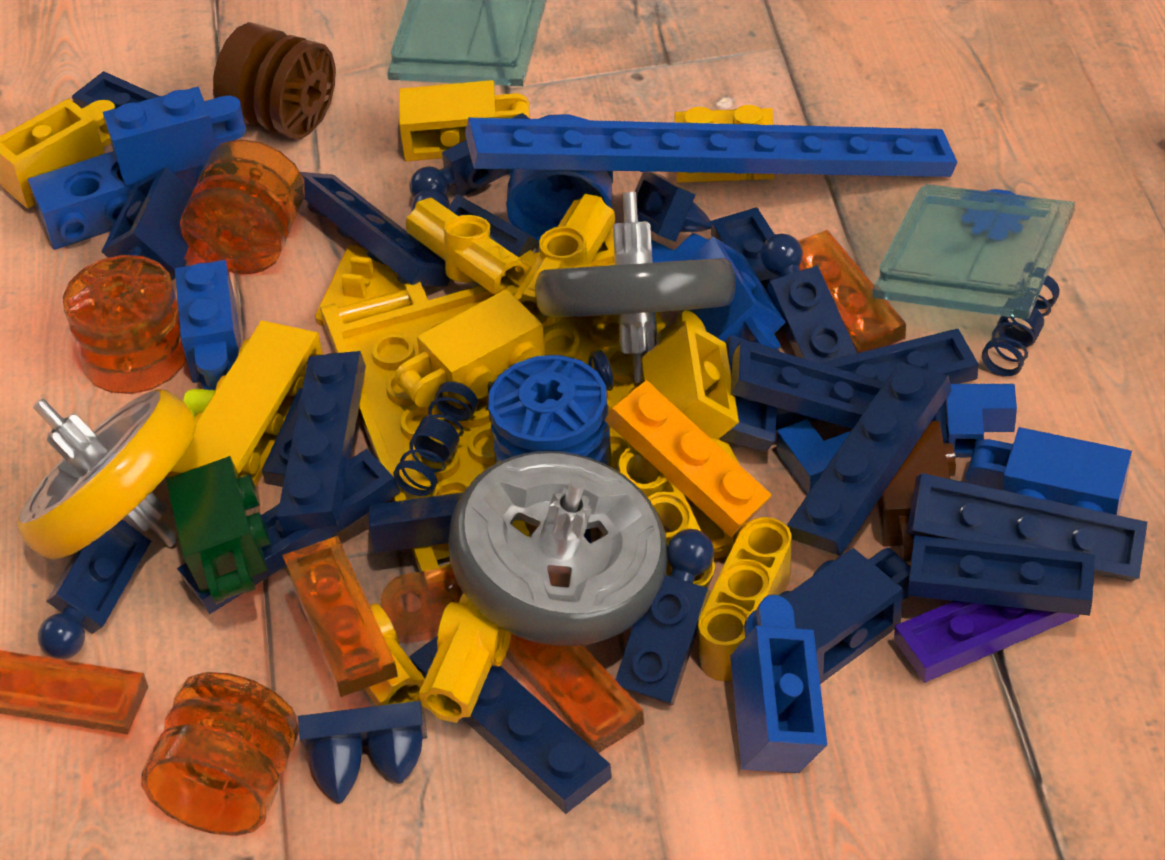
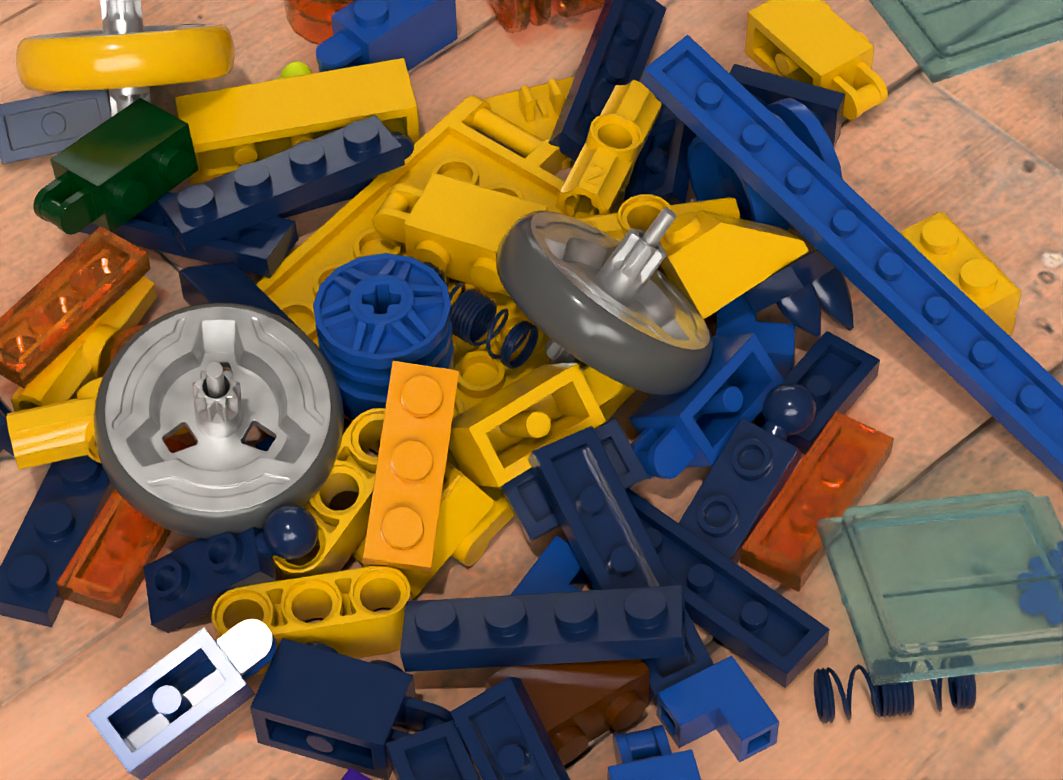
camera: 55 degrees right, 5 degrees up
dark blue piece [393,382,478,496] -> none
none -> yellow slope [659,210,809,319]

